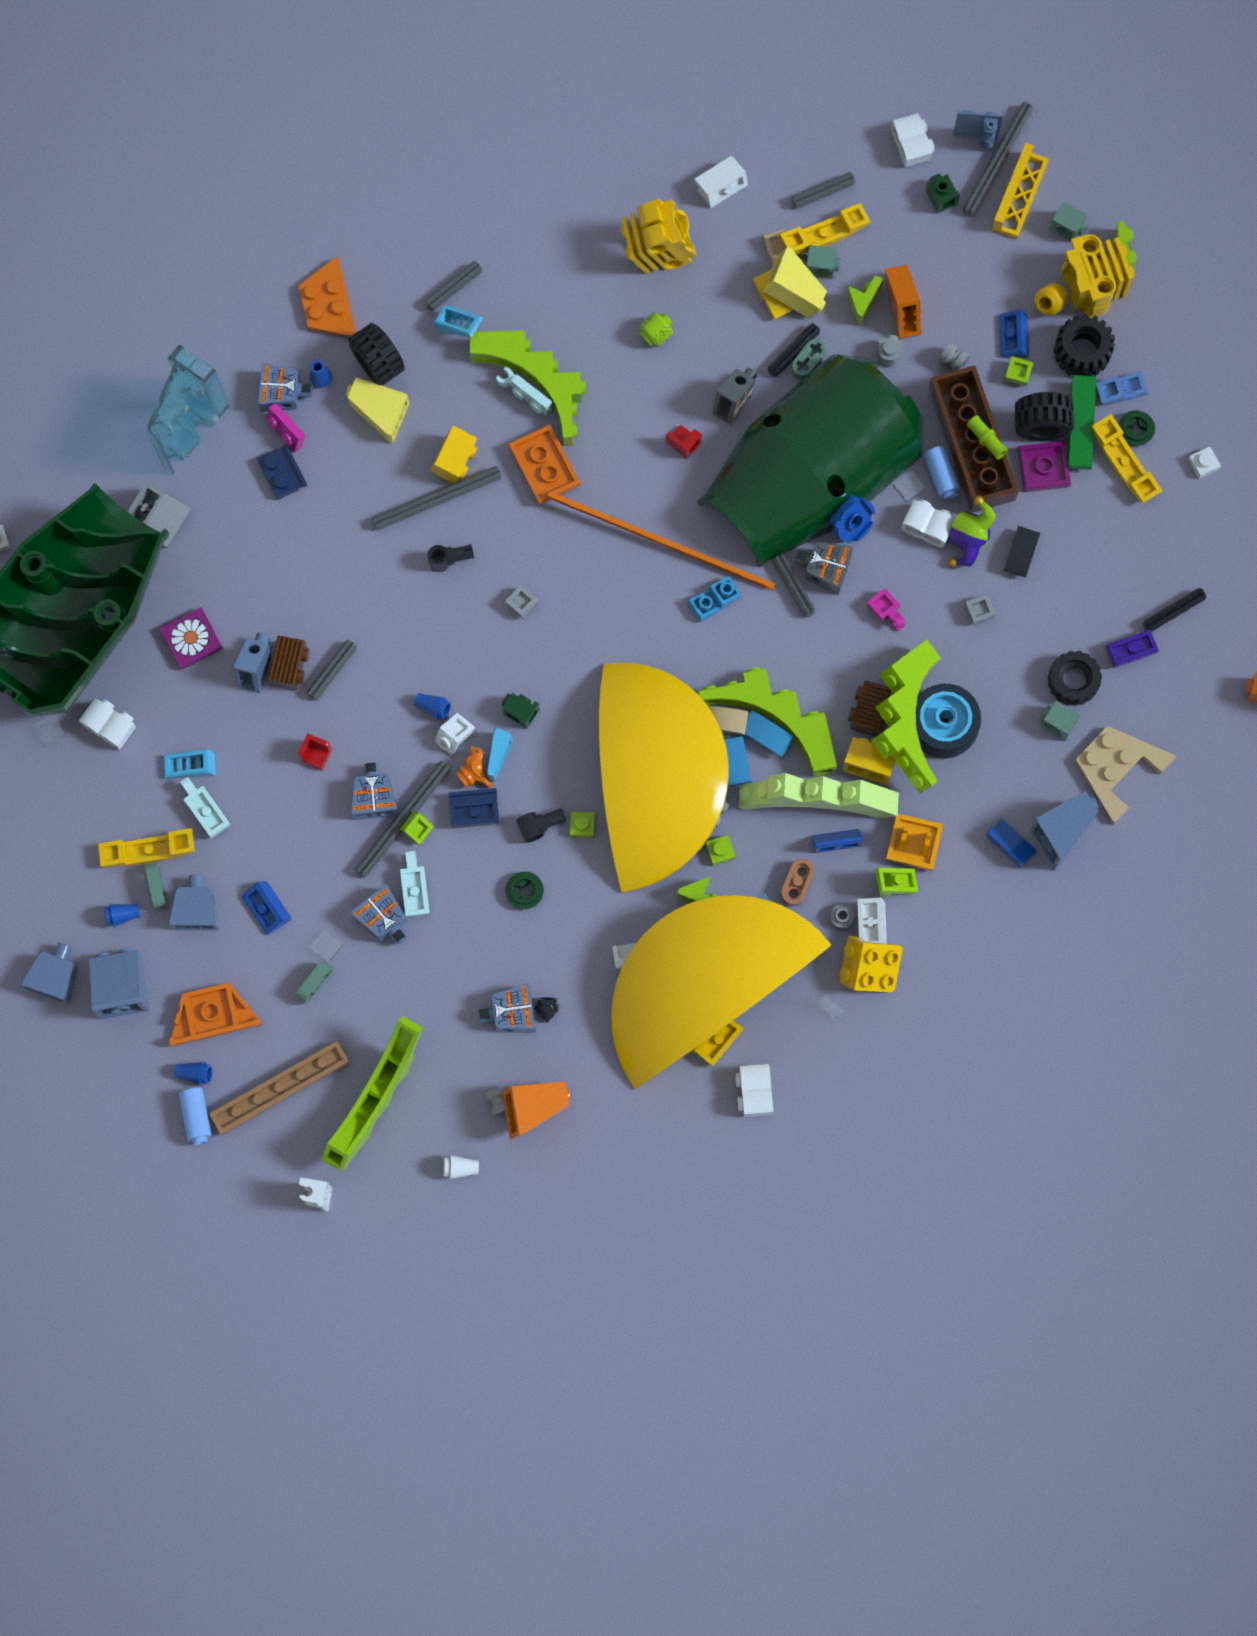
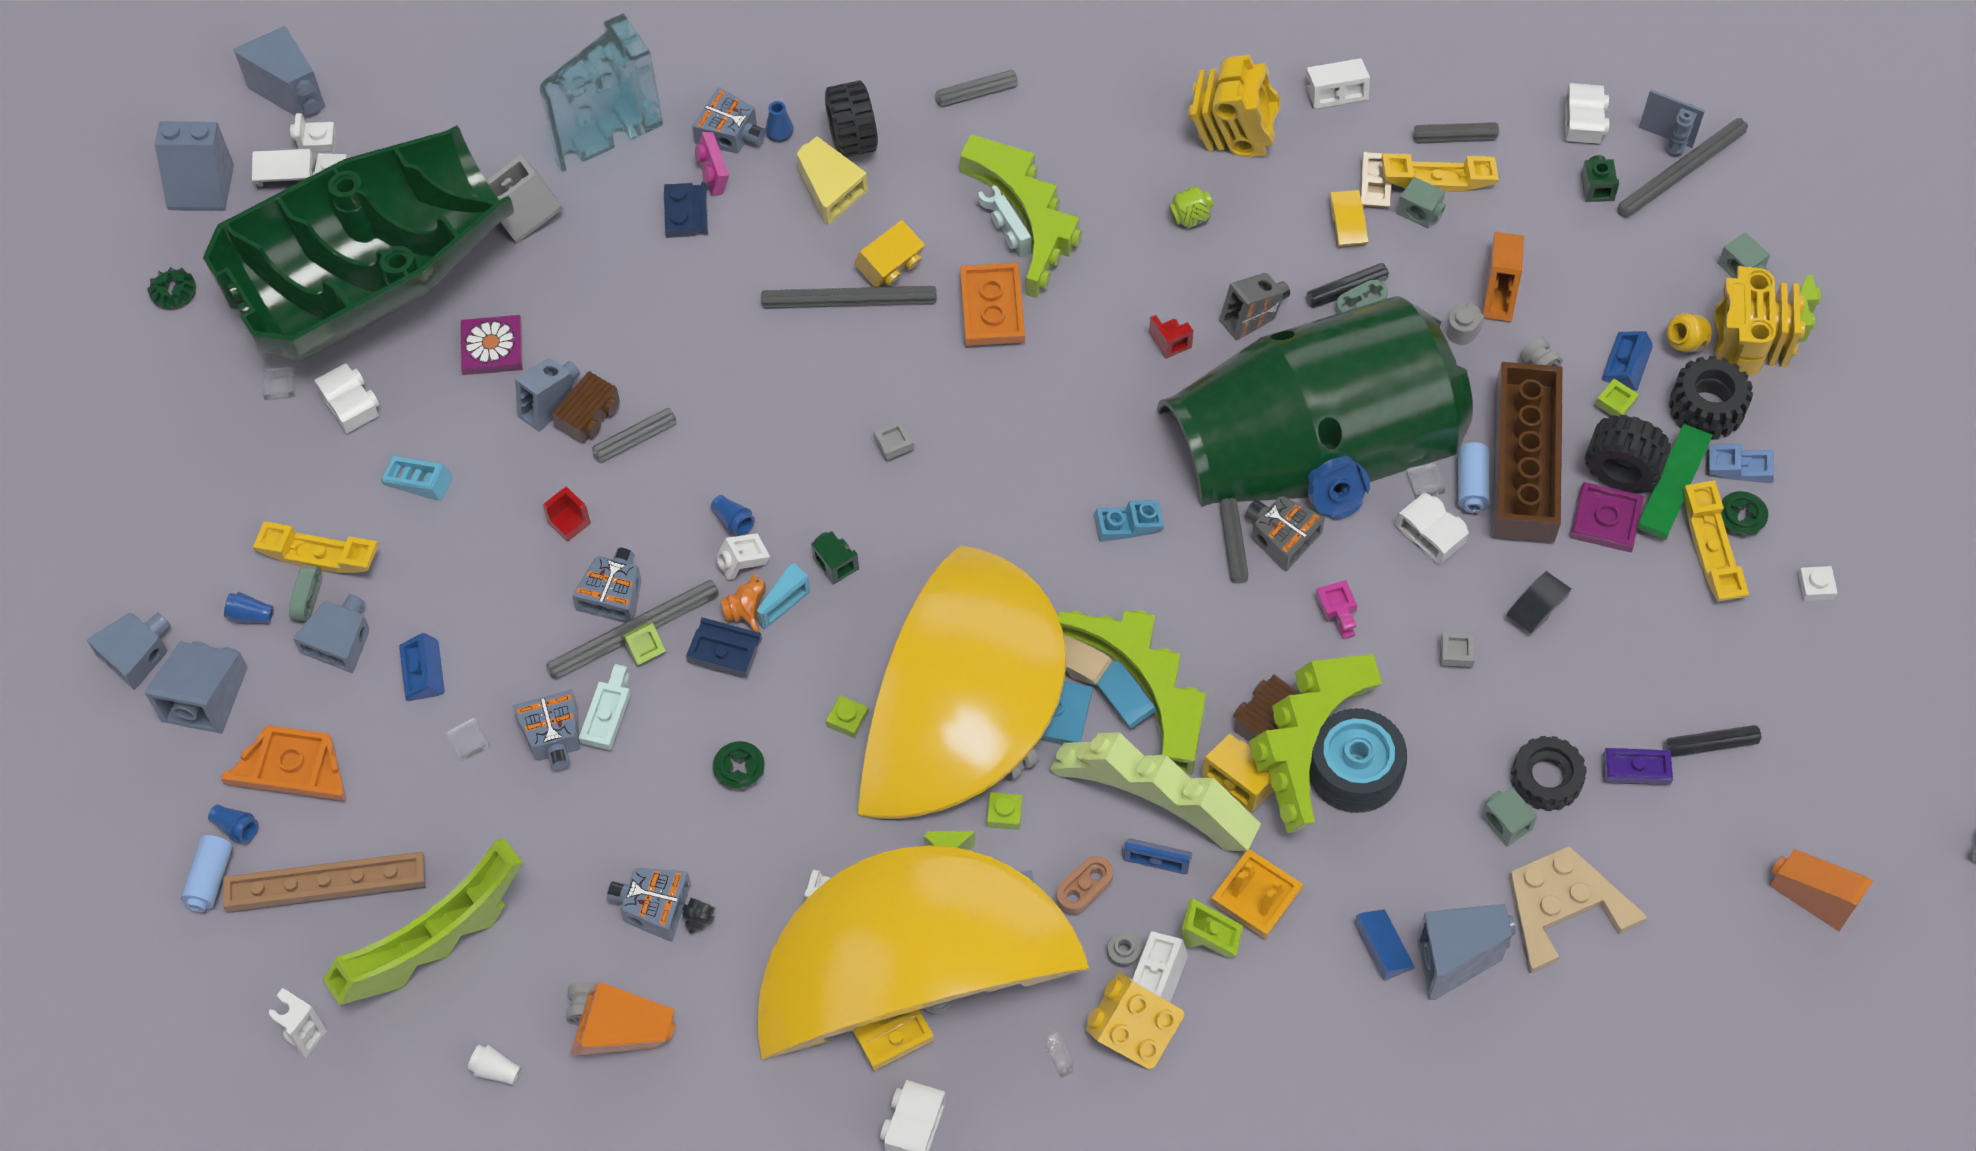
camera: 20 degrees right, 15 degrees down
light aqua plate [180,777,231,839] -> none
sand green beam [295,961,333,1004] -> none
orange wing [298,257,356,337] -> none
black pin [428,544,475,572] -> none
medium azure slope [434,305,483,338] -> none
black pin [516,808,566,843] -> none
orange piece [547,491,776,591] -> none
light yellow slope [764,246,827,319] -> none
lime slope [847,275,883,326] -> none
piece [948,495,997,568] -> none
lime pin [967,415,1008,460] -> none
yellow fence [992,143,1049,239] -> none

